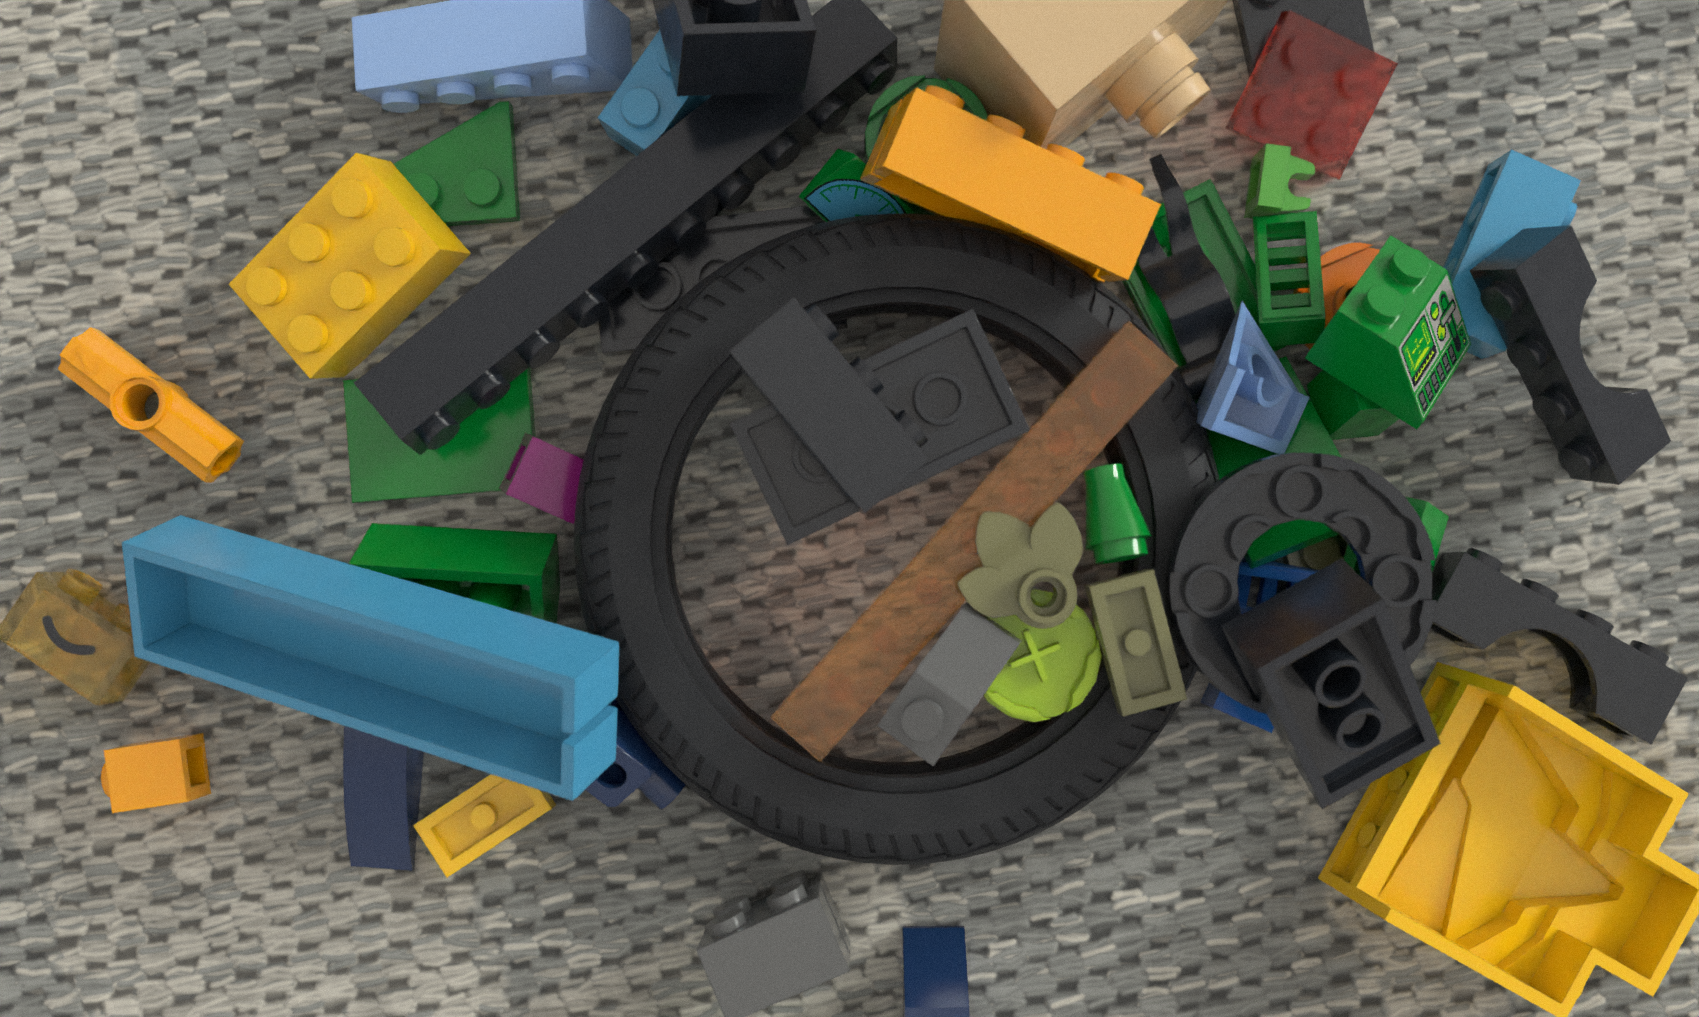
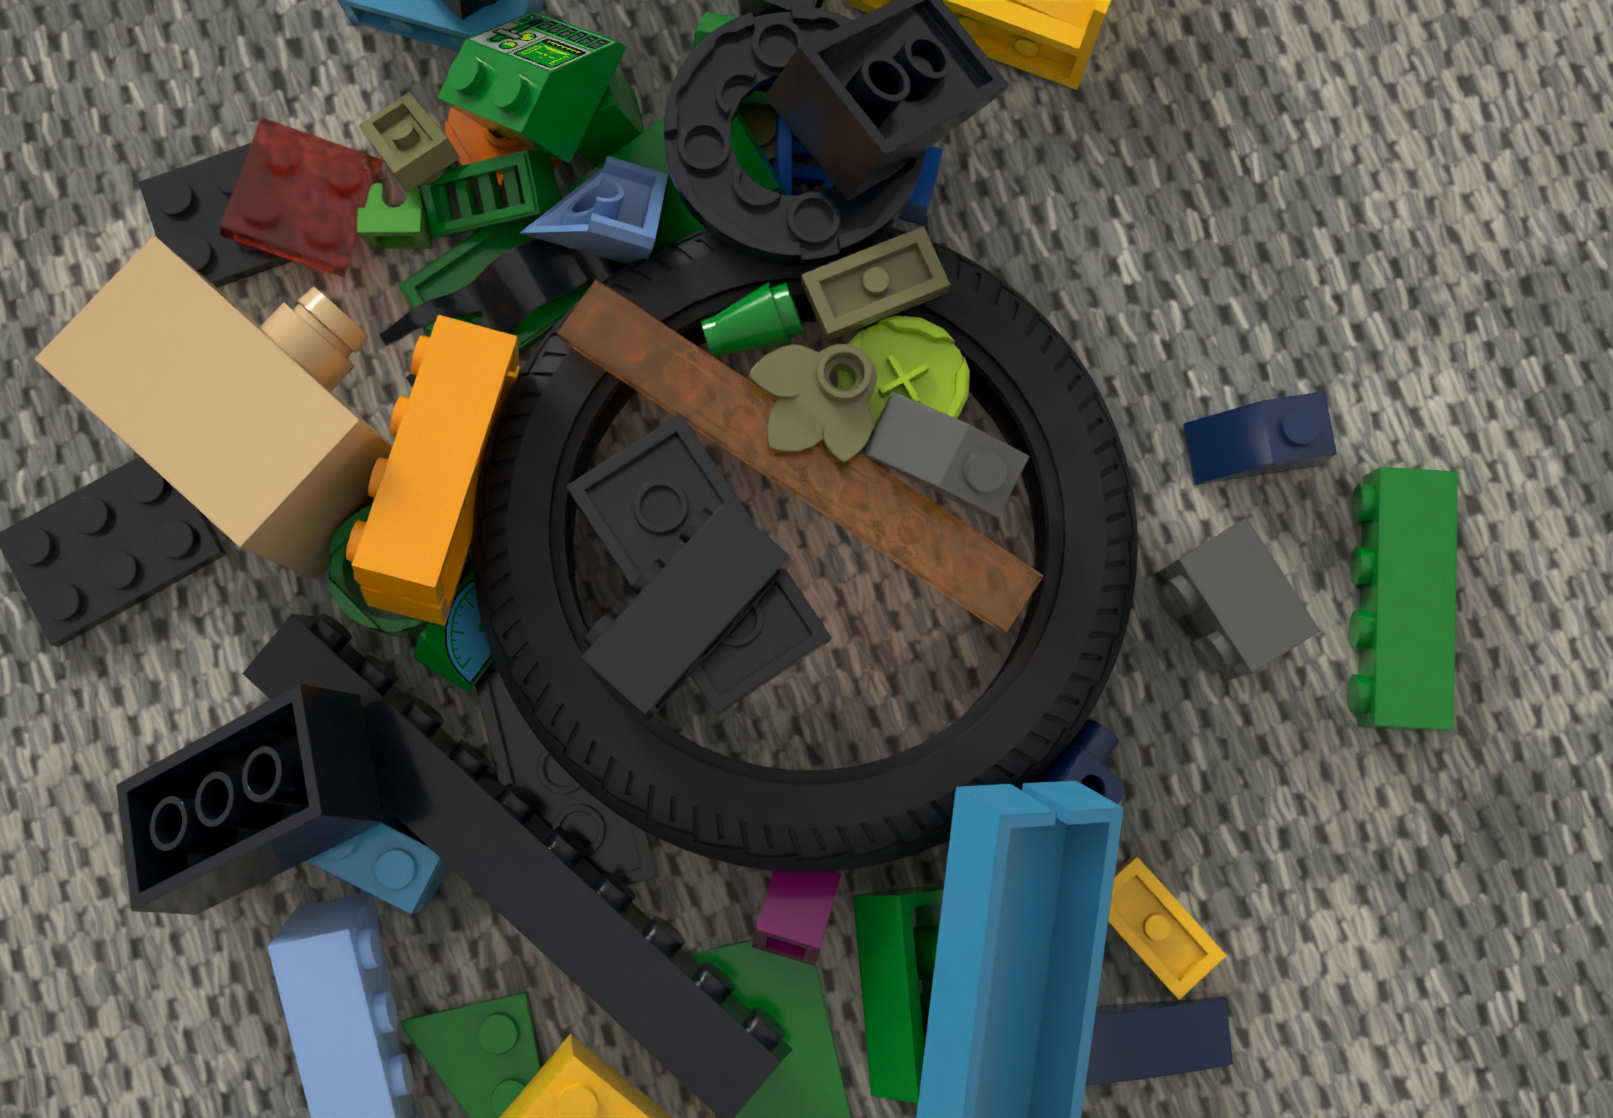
camera: 105 degrees left, 5 degrees down
none -> olive plate [358,92,460,193]

